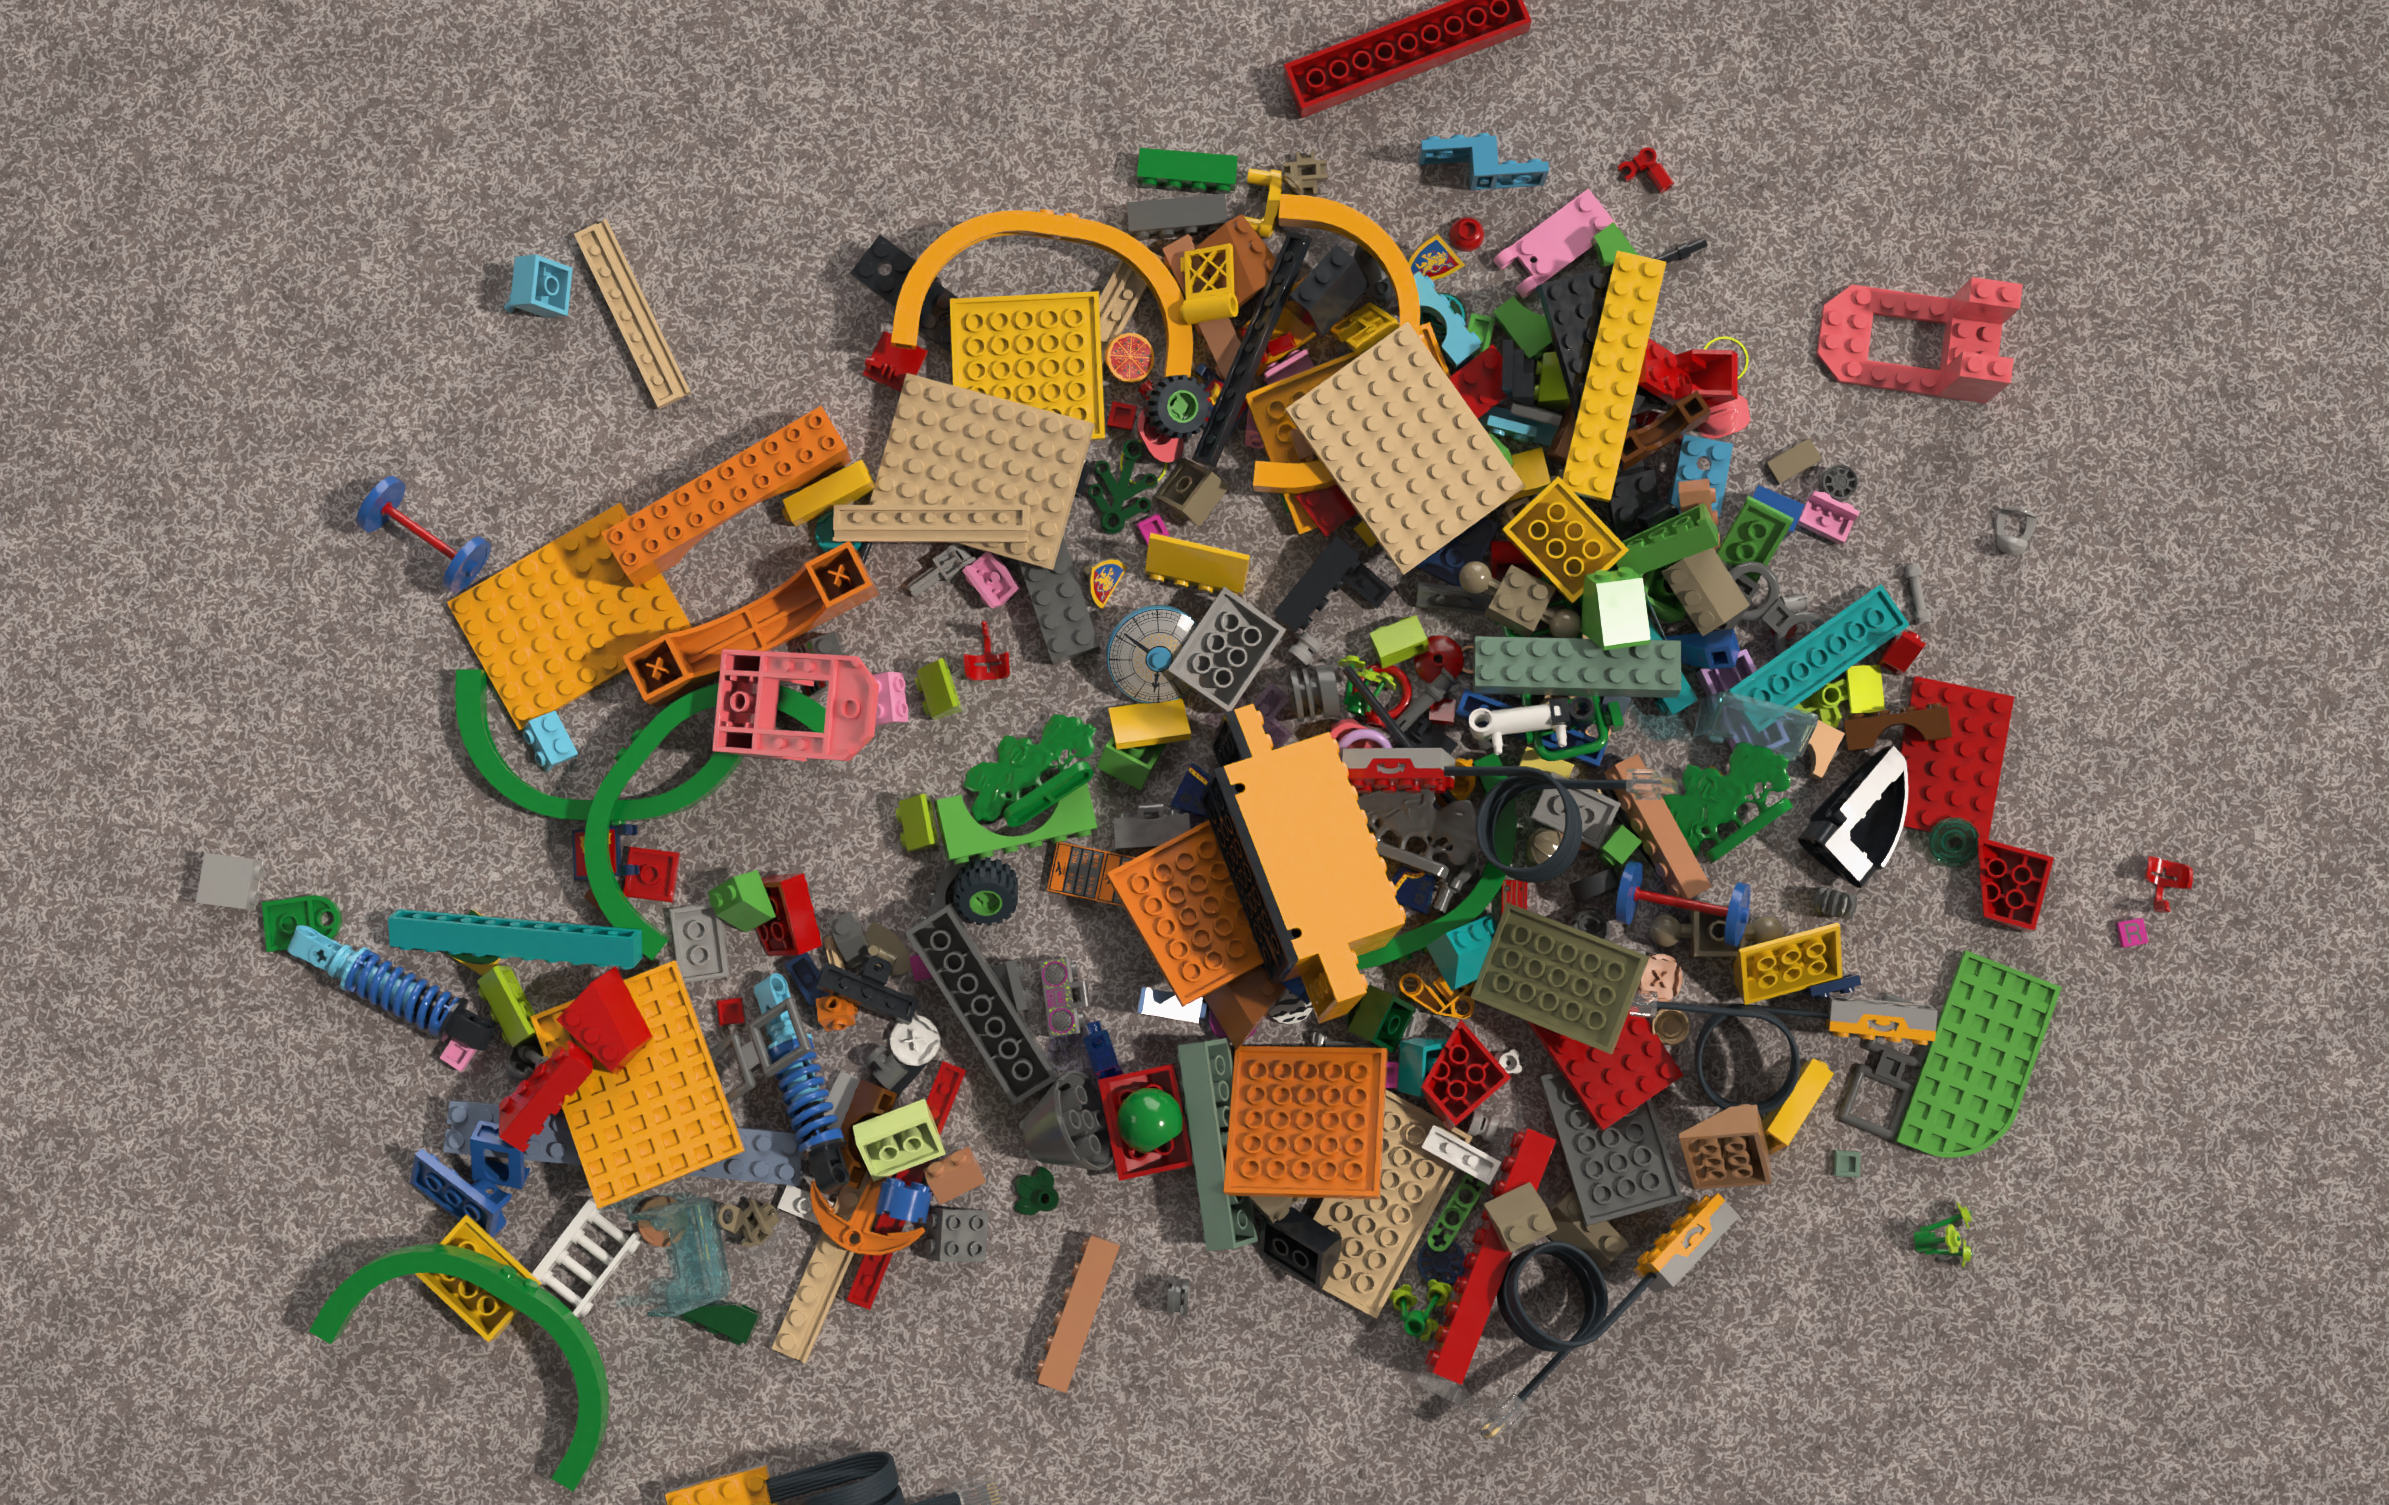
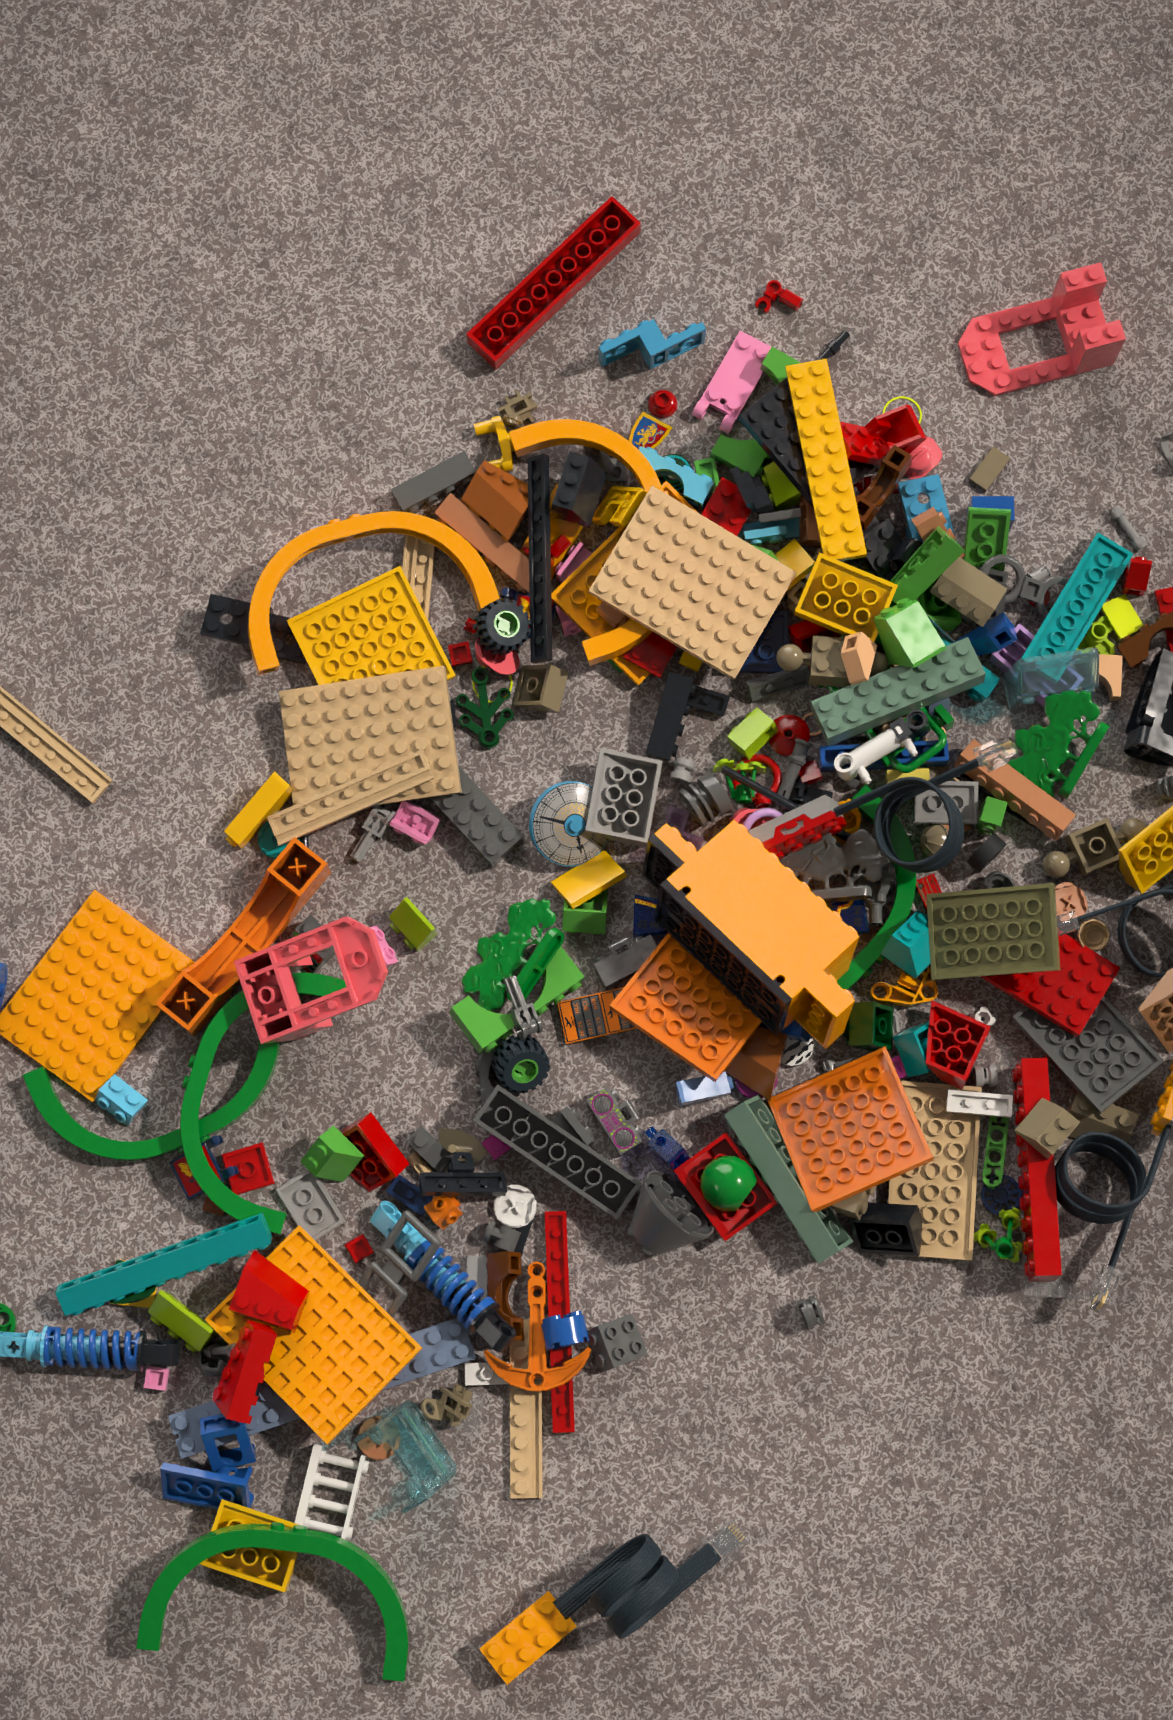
camera: 30 degrees left, 5 degrees down
orange arch [601,406,852,588] -> none
dark green slope [676,1302,762,1345] -> none
yellowish green slope [853,1099,946,1182] -> none
red hinge [863,331,929,392] -> none
lime slope [895,794,940,852] -> none
nougat brick [923,1146,986,1205] -> none
red helmet [964,621,1010,681] -> none
dark green plate [1014,1167,1059,1216] -> none
nougat brick [1035,1234,1121,1393] -> none
shield [1082,559,1128,609] -> none
tile [1105,333,1155,383] -> none
dark pink tile [1136,513,1170,547] -> none
green brick [1137,148,1238,194] -> none
yellow slope [1145,533,1250,597] -> none
yellow piece [1180,243,1238,325] -> none
blue piece [1616,861,1751,947] -> none
bright pink bracket [1797,491,1860,545] -> none
dark grey wheel [1819,465,1858,502] -> none
none -> dark grey connector [504,976,543,1040]
none -> light nougat slope [841,632,877,685]

